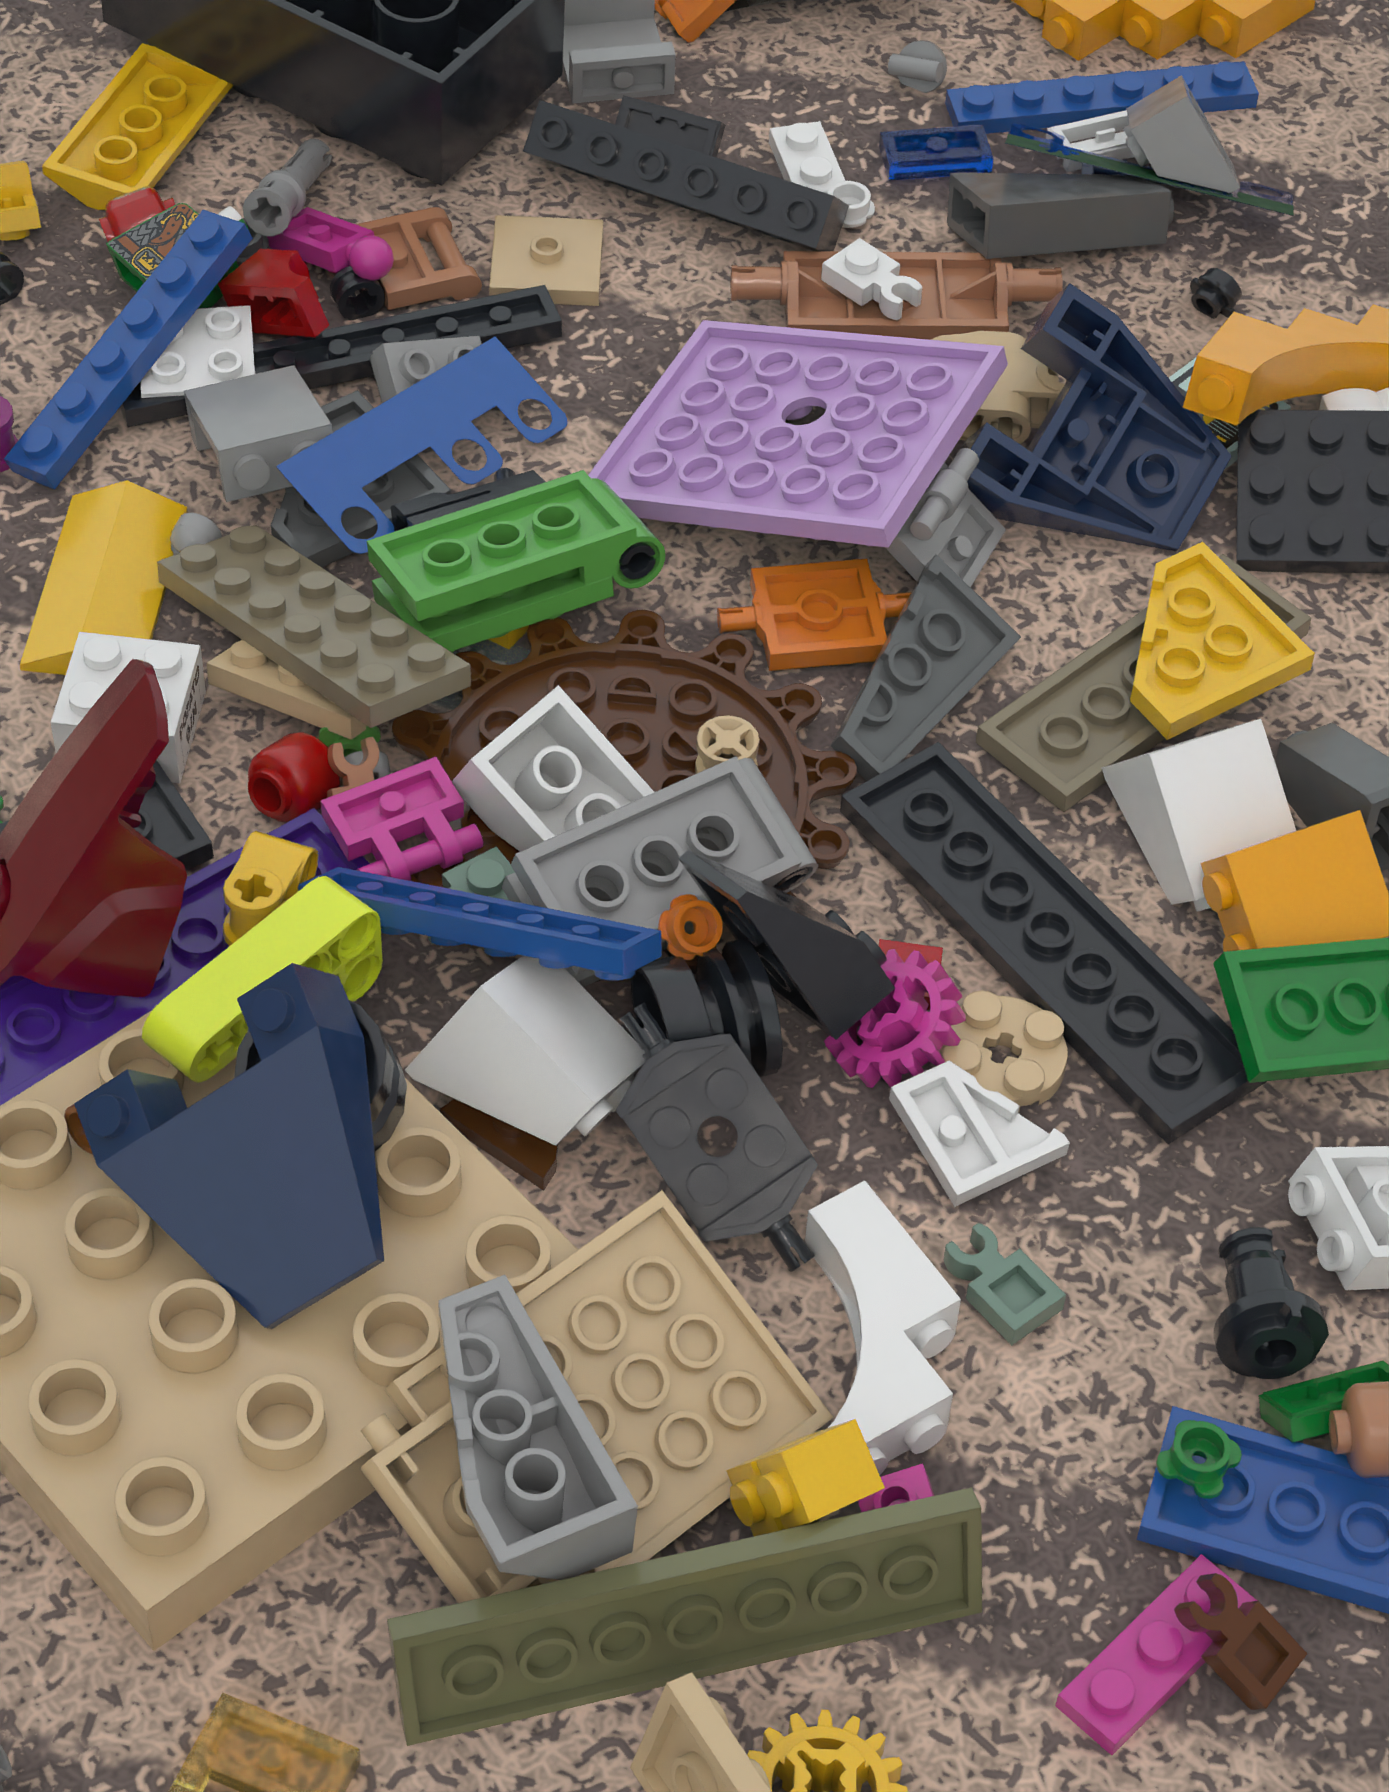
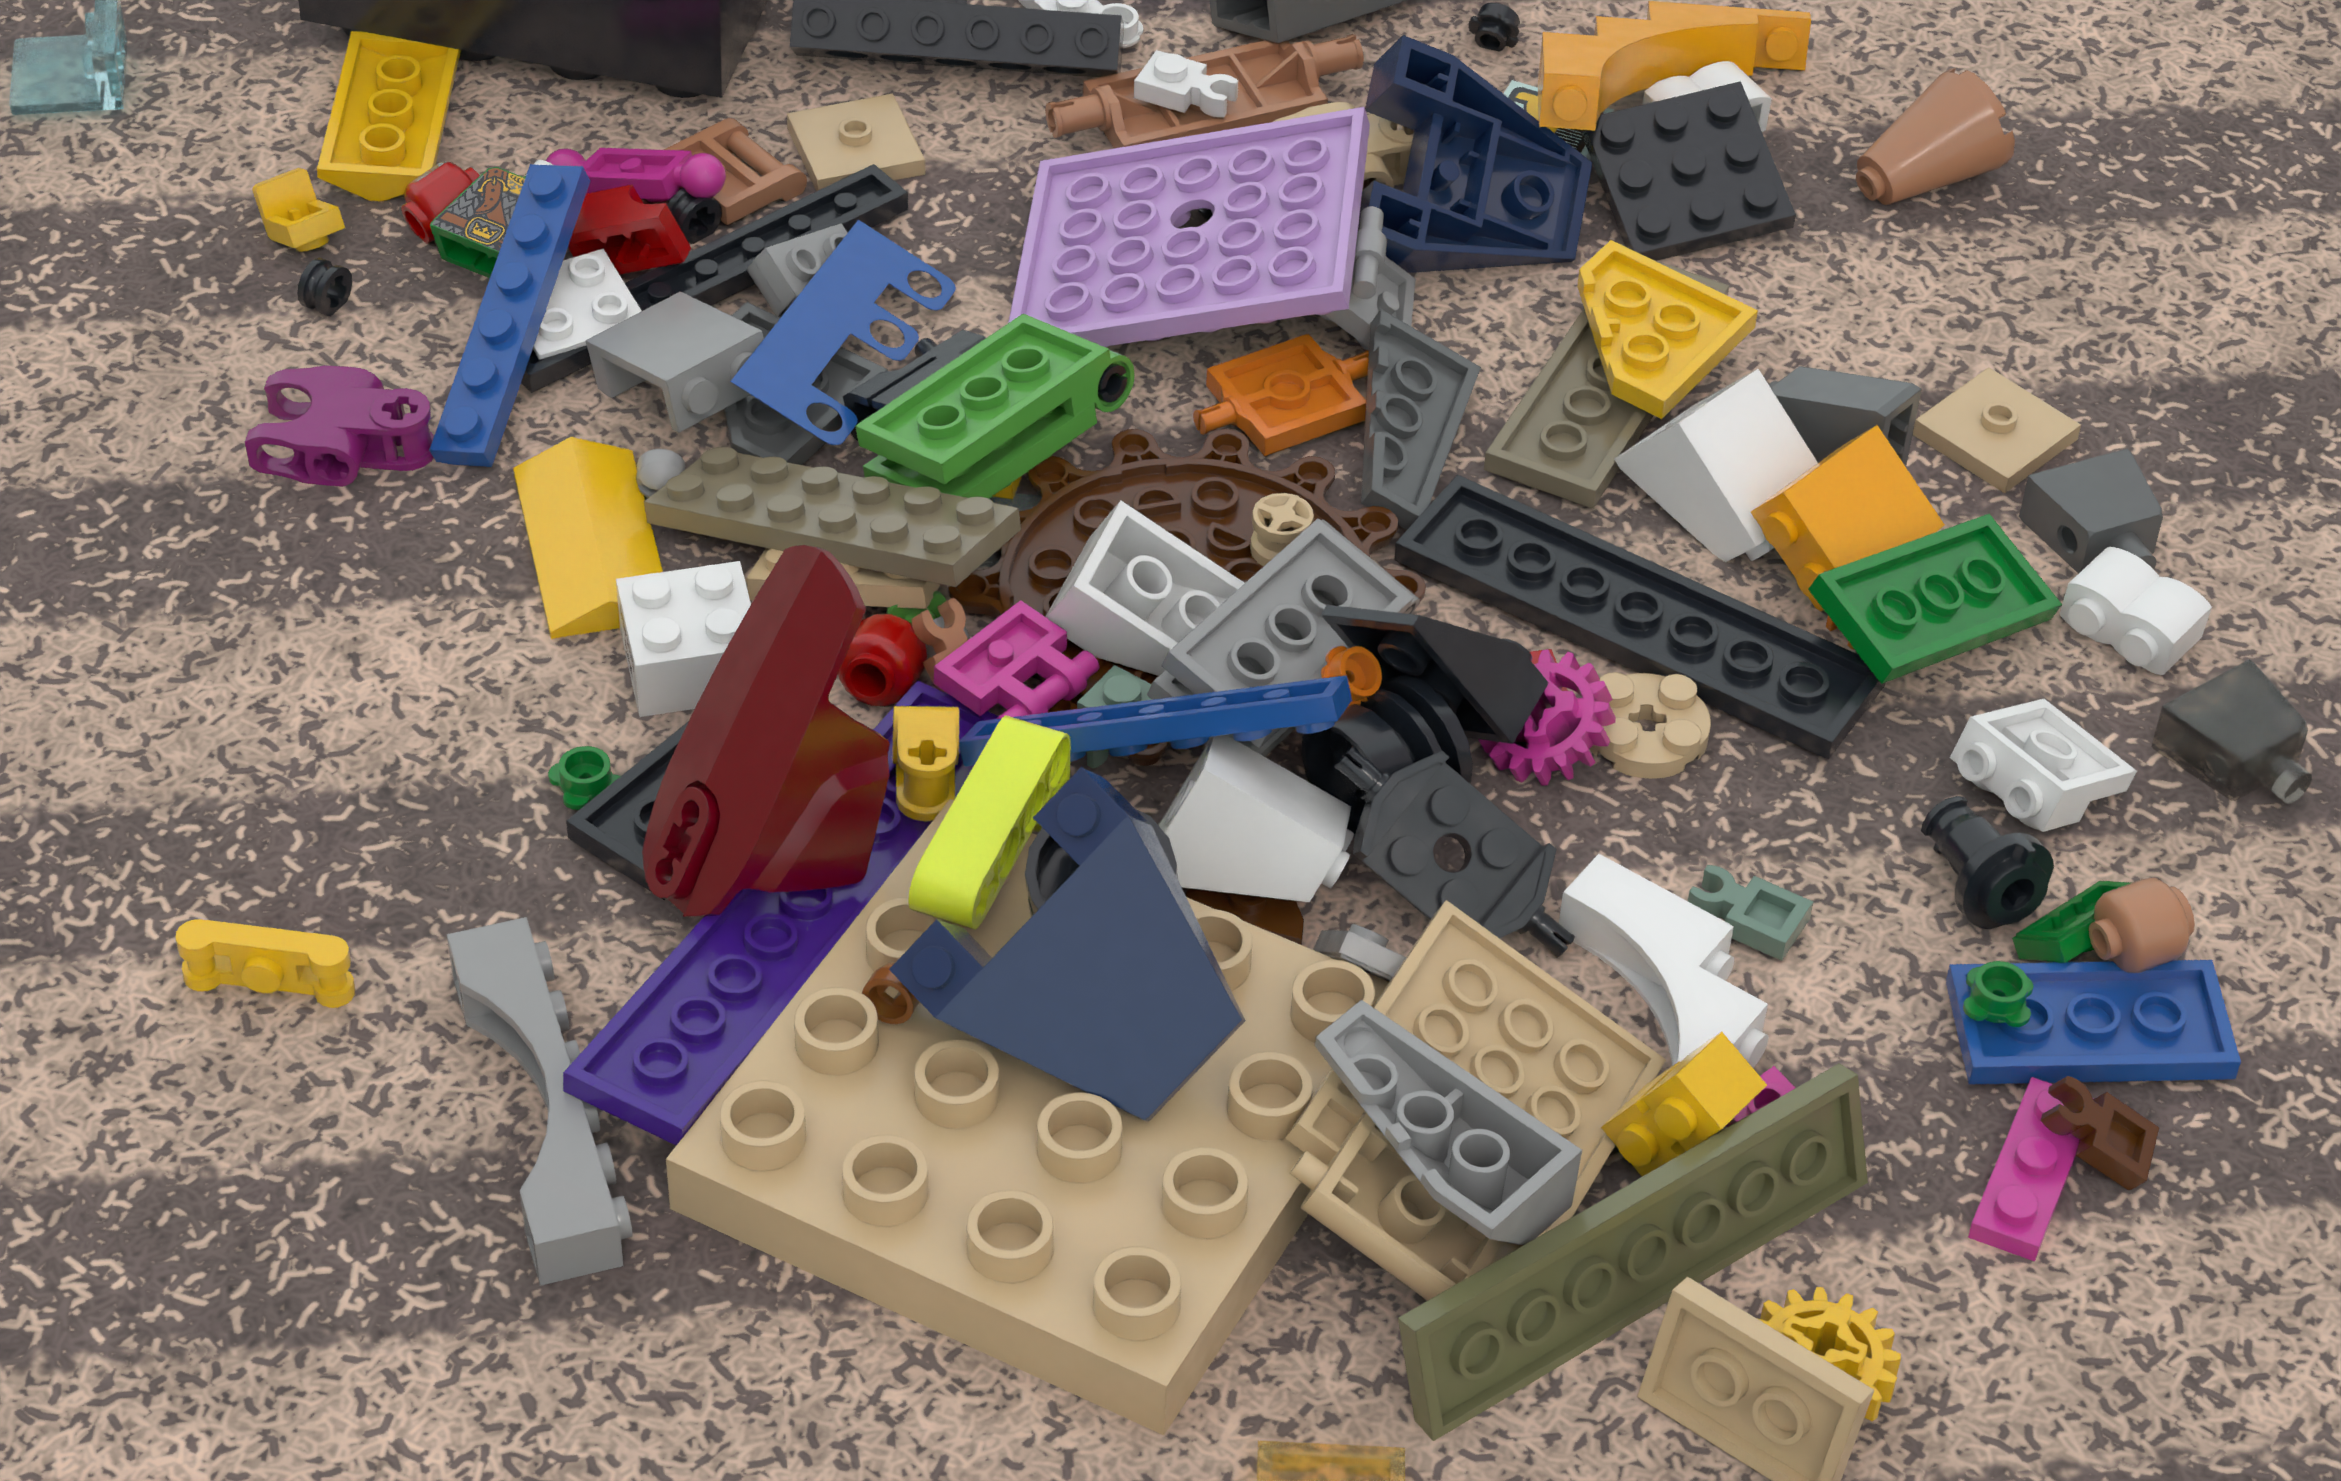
camera: 20 degrees left, 5 degrees down
light grey pin [243,139,332,236] -> none
white wing [889,1061,1070,1207] -> none
none -> light grey plate [1313,924,1406,982]

